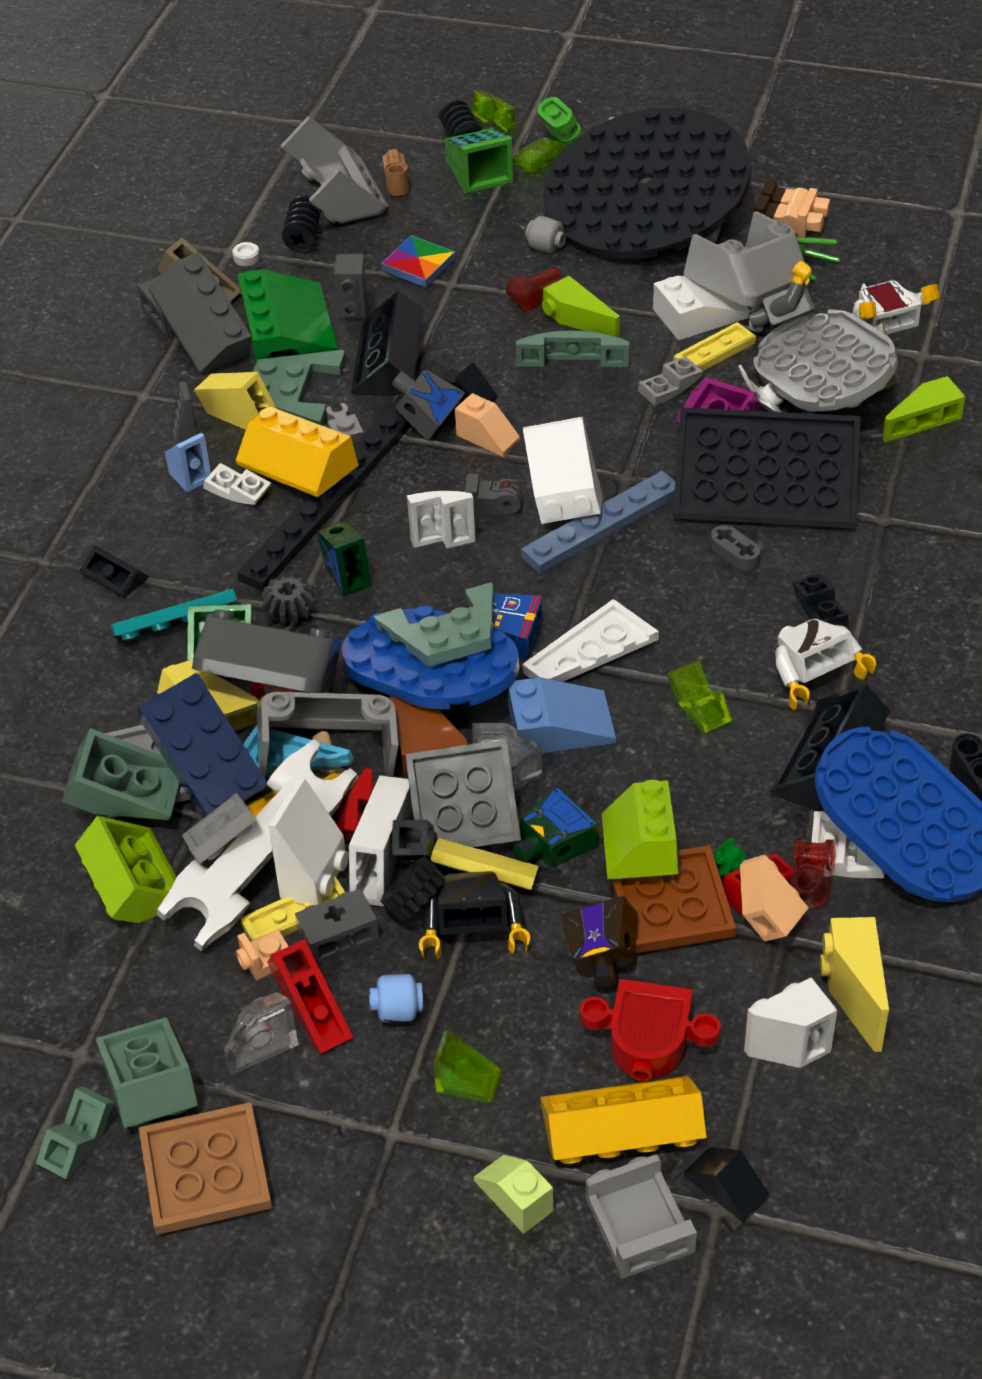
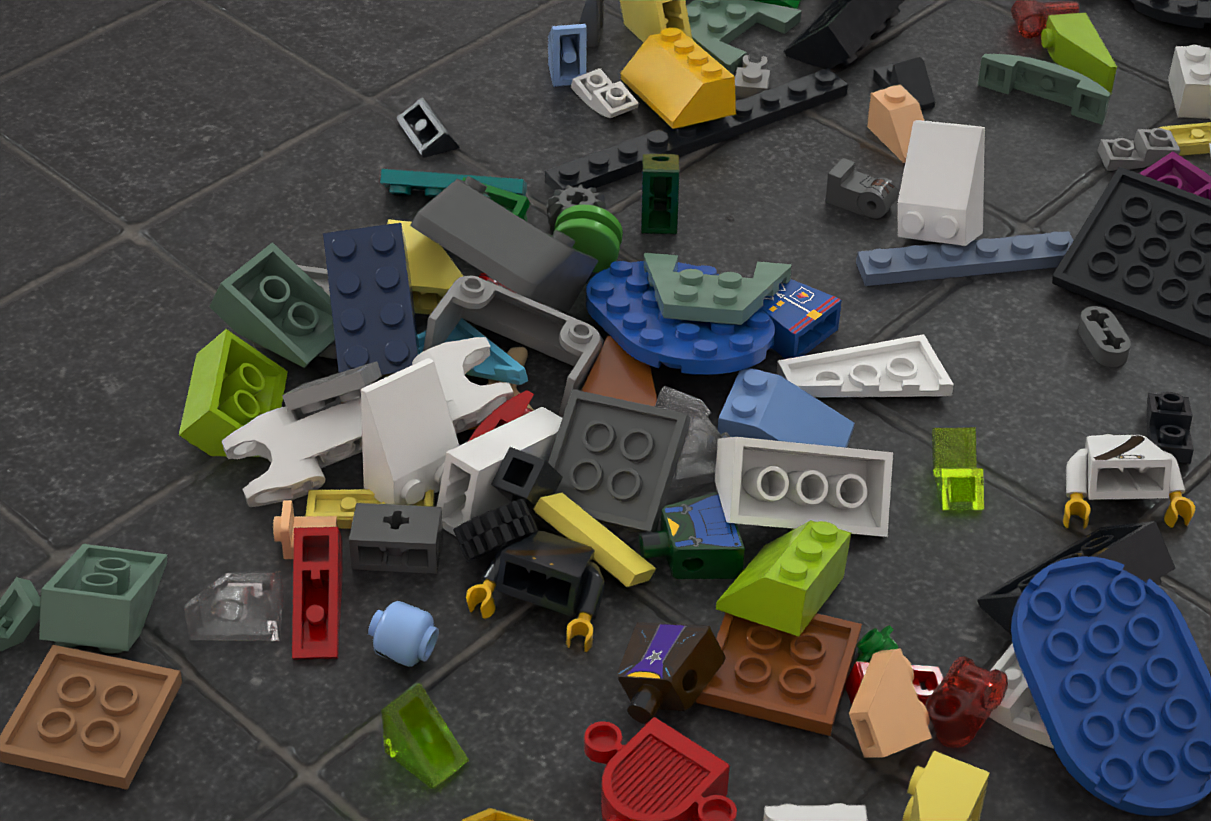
camera: 25 degrees right, 5 degrees down
dark grey torso [391,370,465,440] -> none
white slope [407,491,475,549] -> none
none -> bright green head [553,205,623,273]
none -> white slope [715,437,893,537]

